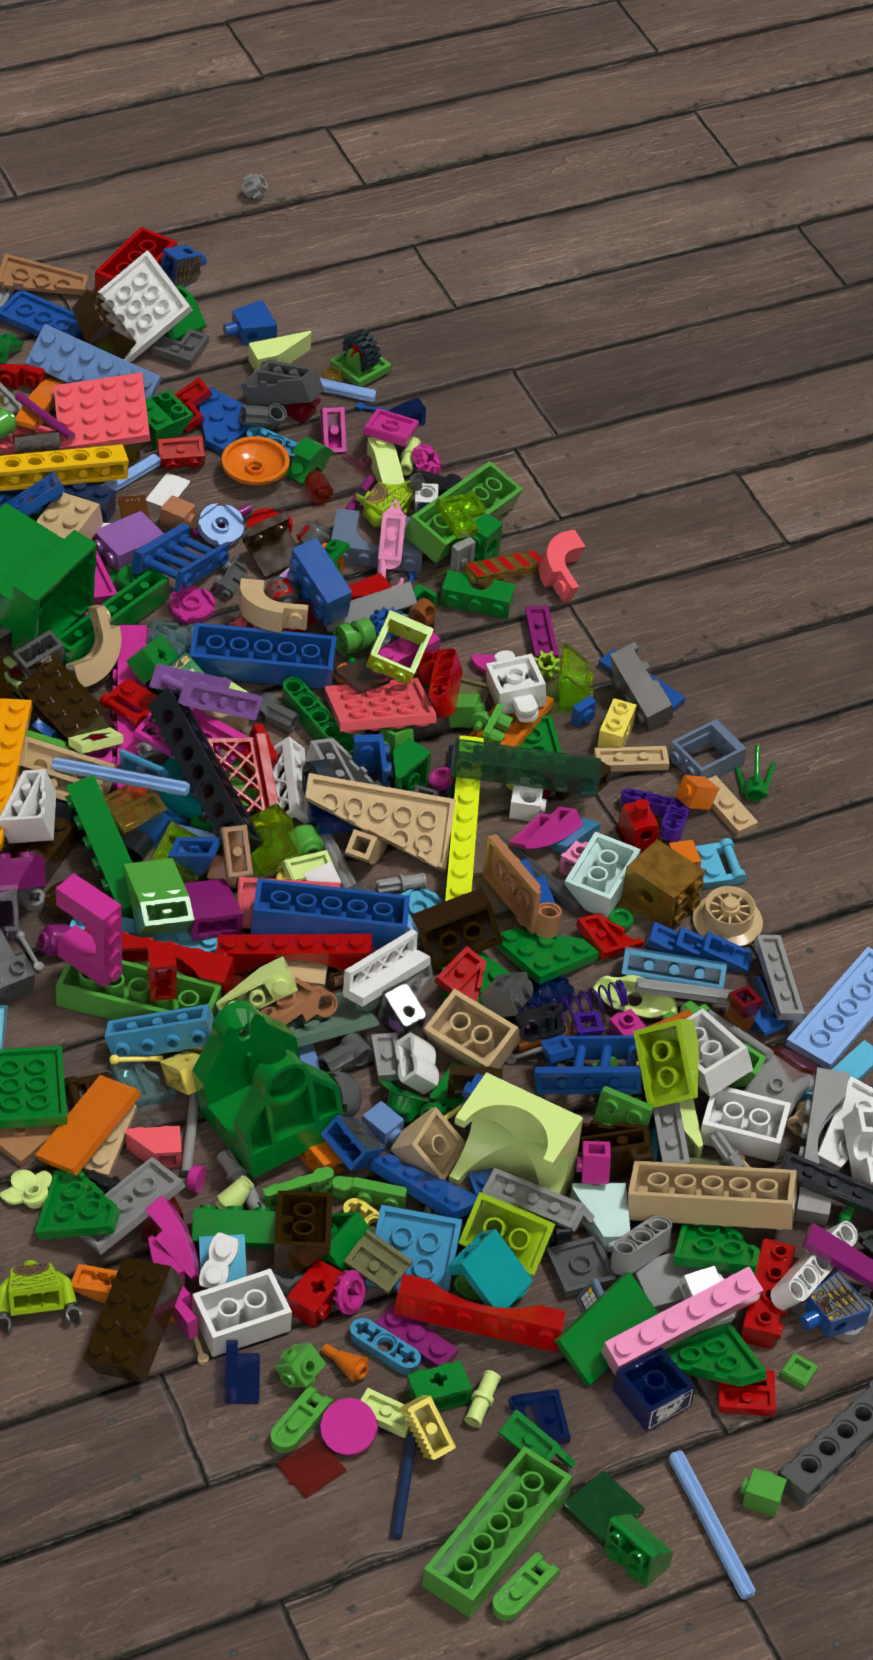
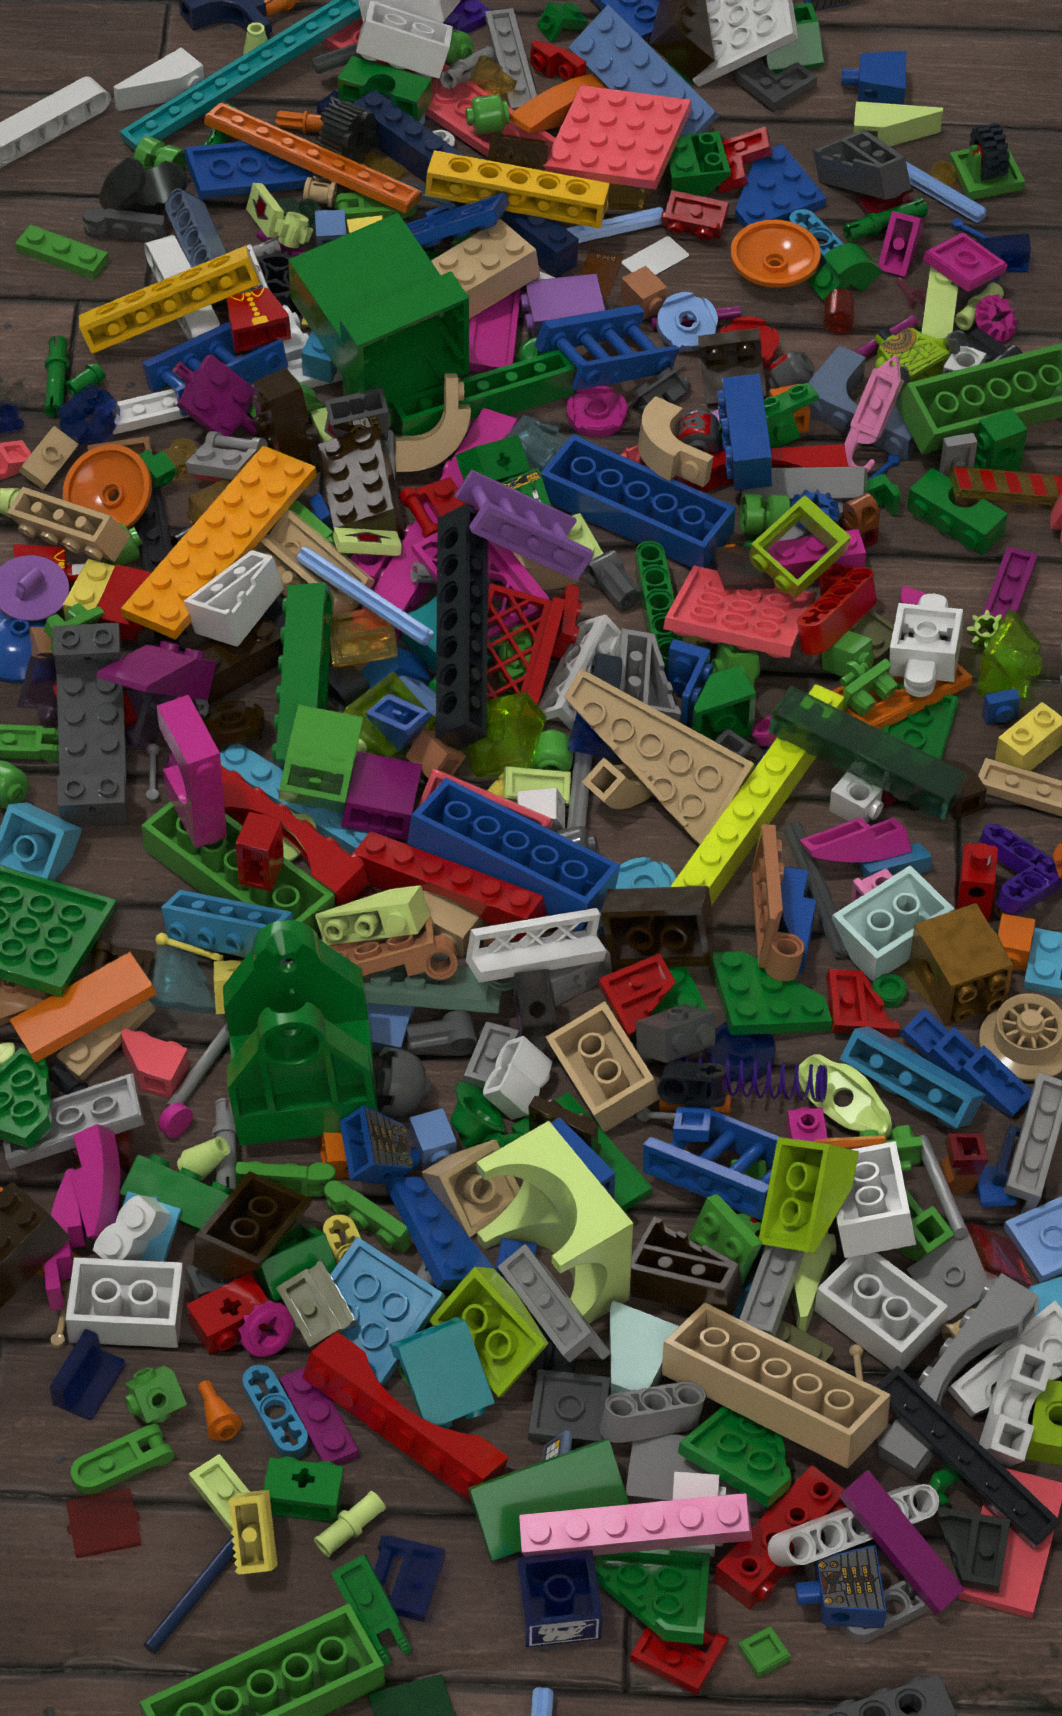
camera: 30 degrees right, 5 degrees up
magenta bar [15,393,75,441] -> none
dark azure slope [119,749,170,778] -> none
medium nougat slope [220,825,253,878] -> none
dark grey piece [239,403,287,431] -> none
dark pink tile [320,1398,378,1457] -> none
light grey axle [376,873,427,894] -> none
clear neon green plate [435,492,486,539] -> none
dark purple brick [569,1010,604,1036] -> none
dark pink brick [576,1141,611,1185] -> none
light grey axle [635,978,734,1005] -> none
light grey axle [709,1131,747,1167] -> none
none -> green pin [842,197,928,243]

